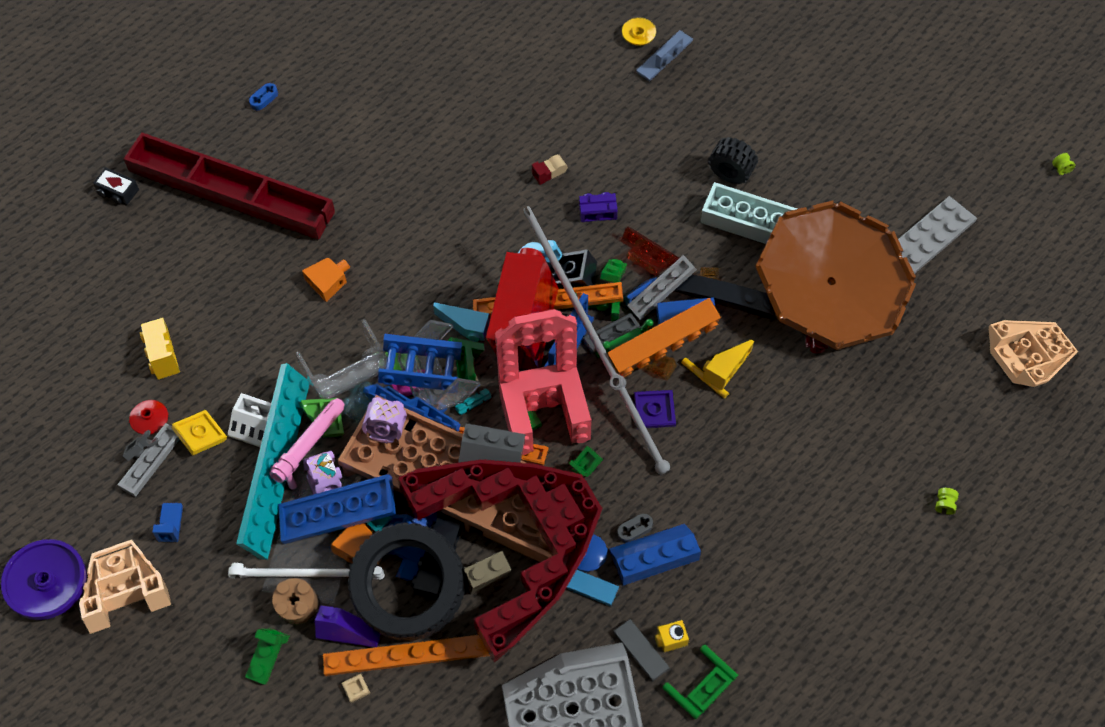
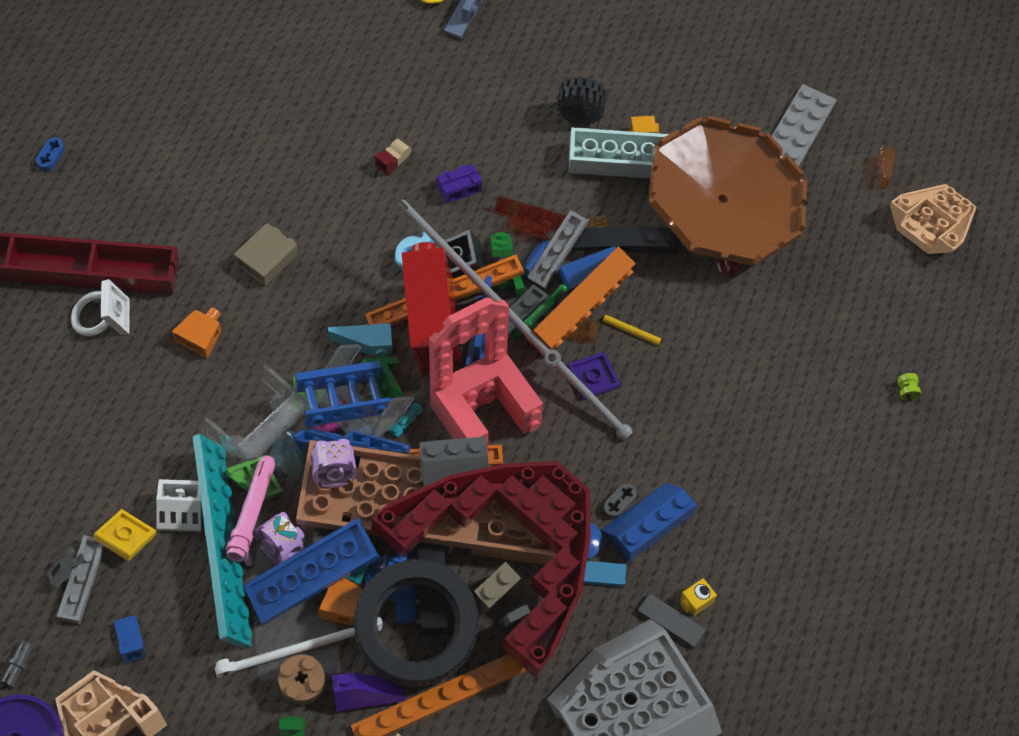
camera: 25 degrees left, 0 degrees up
red dish [129,400,168,434] -> none
yellow wedge [140,318,180,379] -> none
green bracket [569,446,603,477] -> none
green plate [663,645,739,720] -> none
yellow slope [703,340,754,390] -> none
lime wheel [1052,153,1076,175] -> none
none -> dark grey pin [0,641,34,688]
none -> white tile [71,280,130,336]
none -> dark tan brick [234,223,298,286]
none -> dark grey tile [496,605,530,632]
none -> light orange brick [629,116,659,133]
none -> clear orange slope [878,145,896,189]

